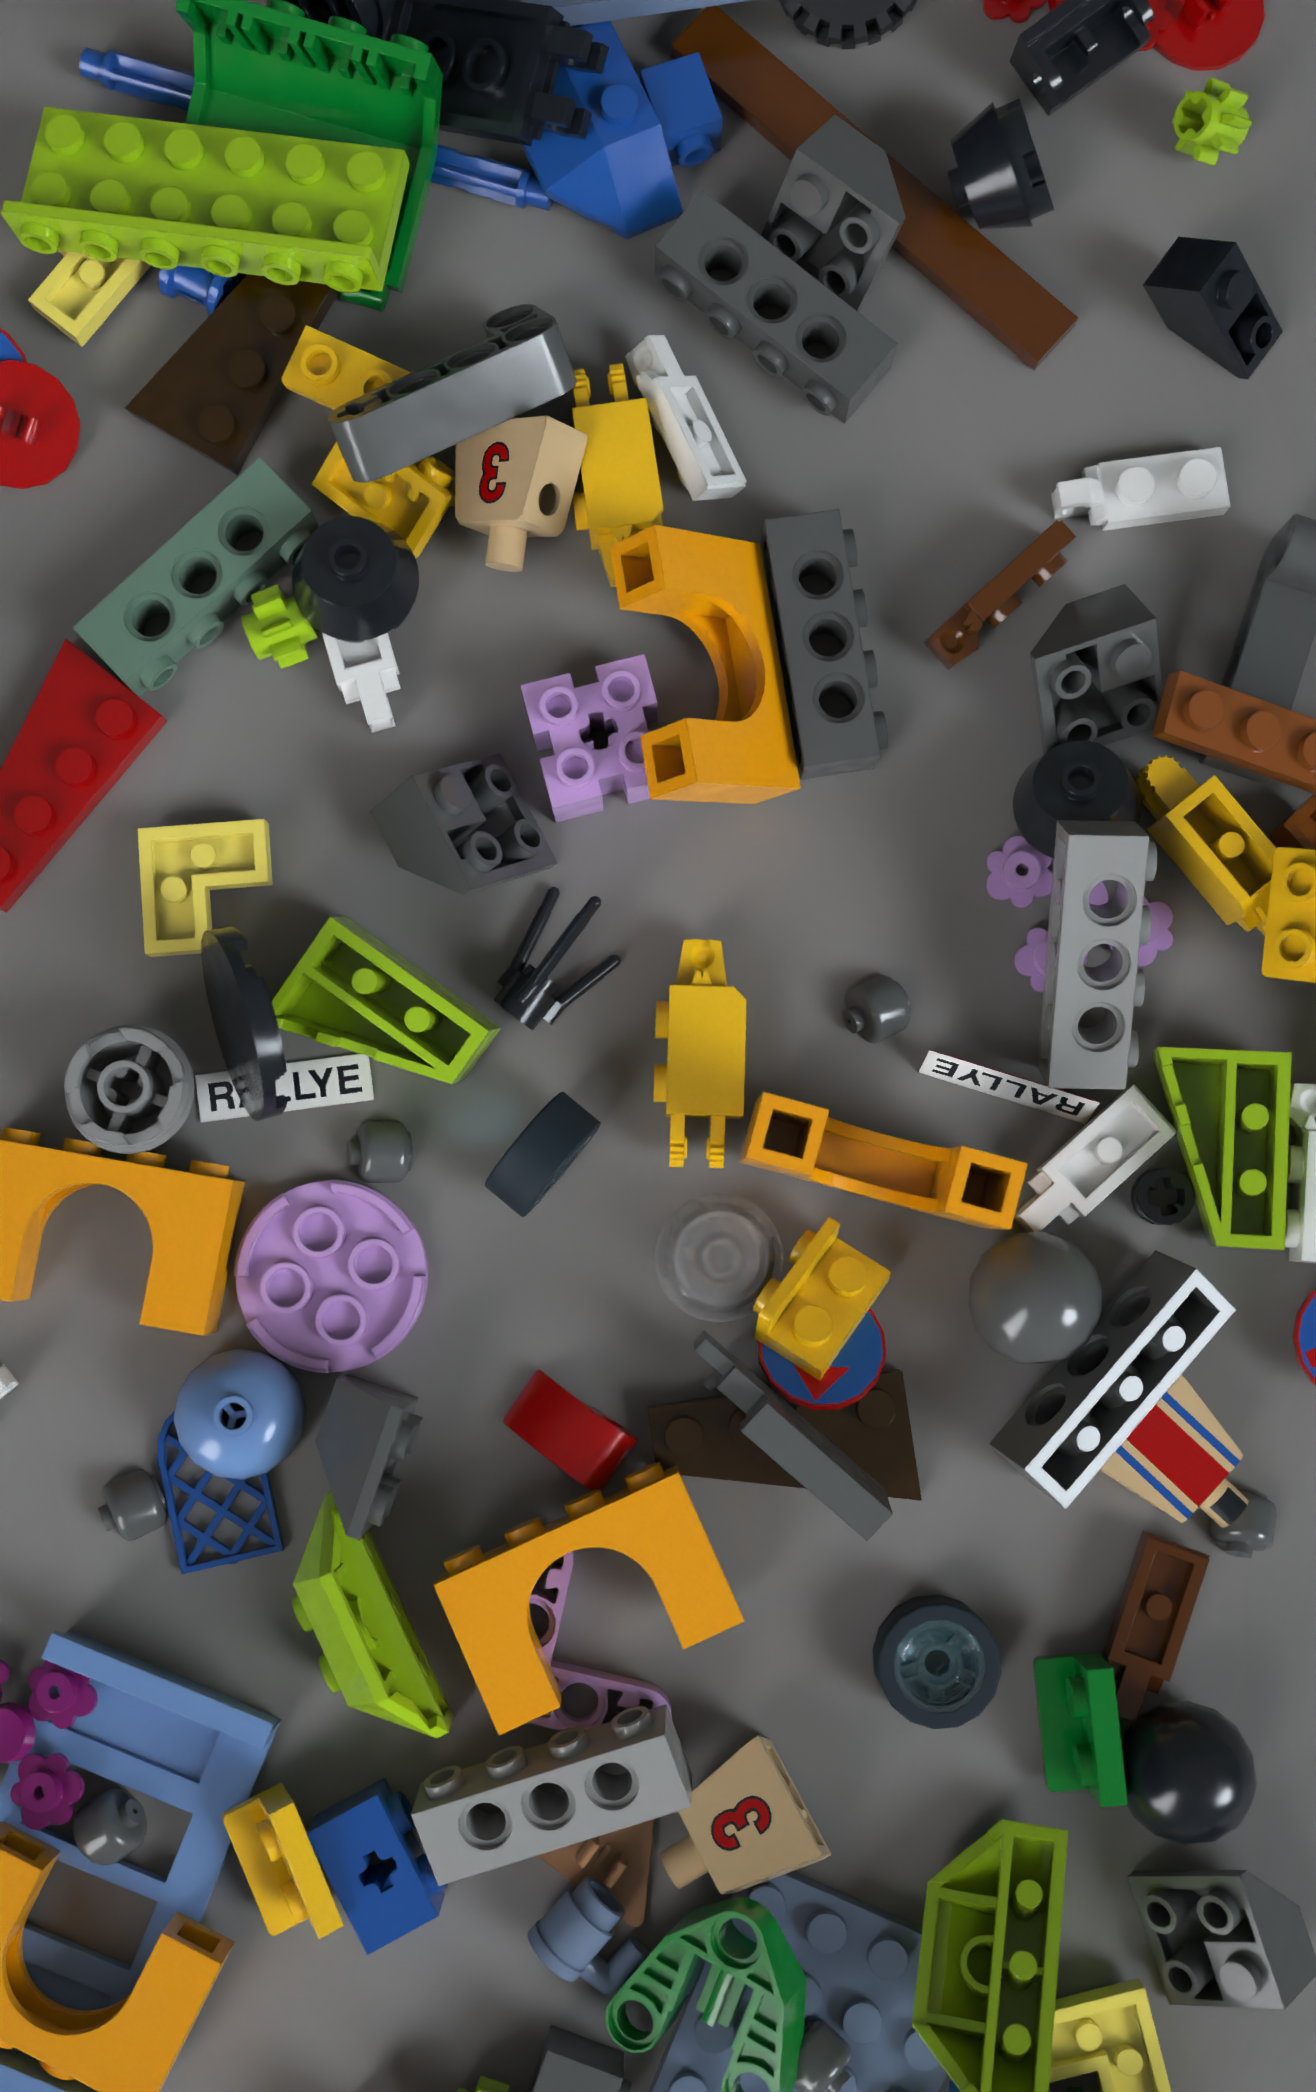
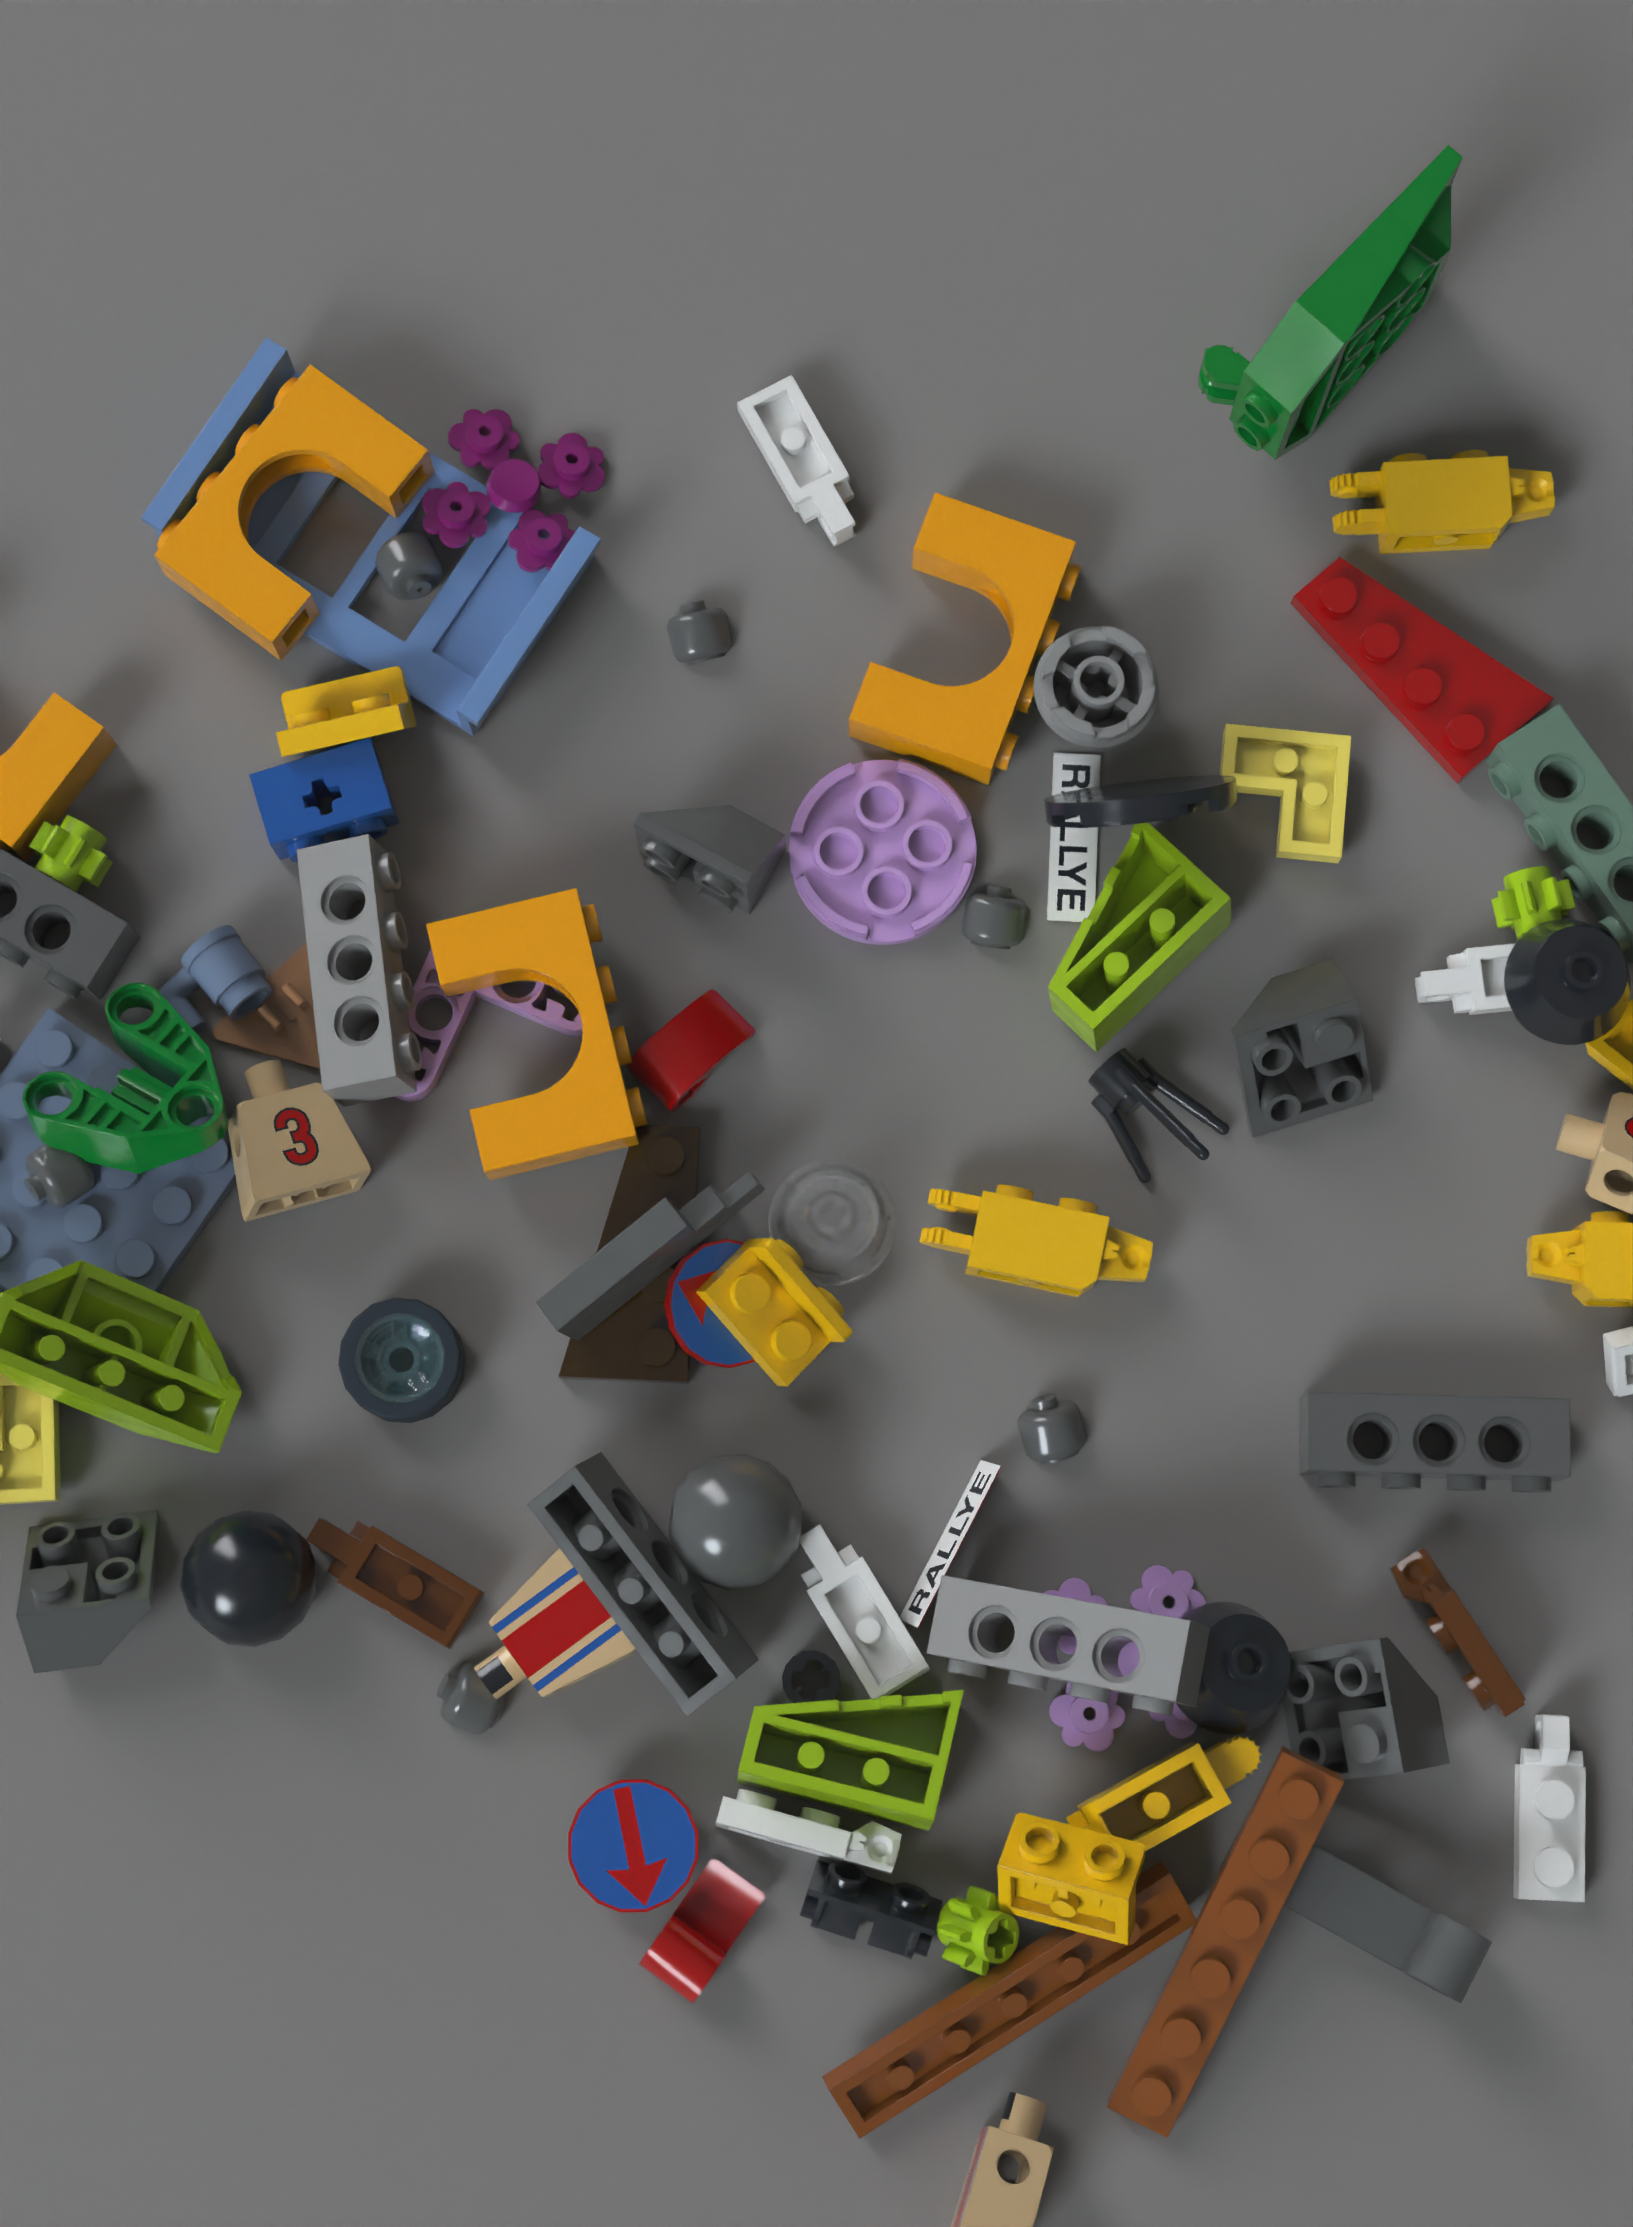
camera: 105 degrees right, 5 degrees down
blue window [157,1403,285,1574] -> none
medium blue cylinder [174,1349,307,1480] -> none
lime wedge [291,1490,455,1738] -> none
black wheel [485,1092,601,1217] -> none
lavender brick [520,654,659,823] -> none
light orange arch [610,525,801,804] -> none
light orange arch [739,1092,1028,1230] -> none
green bracket [1033,1651,1128,1807] -> none

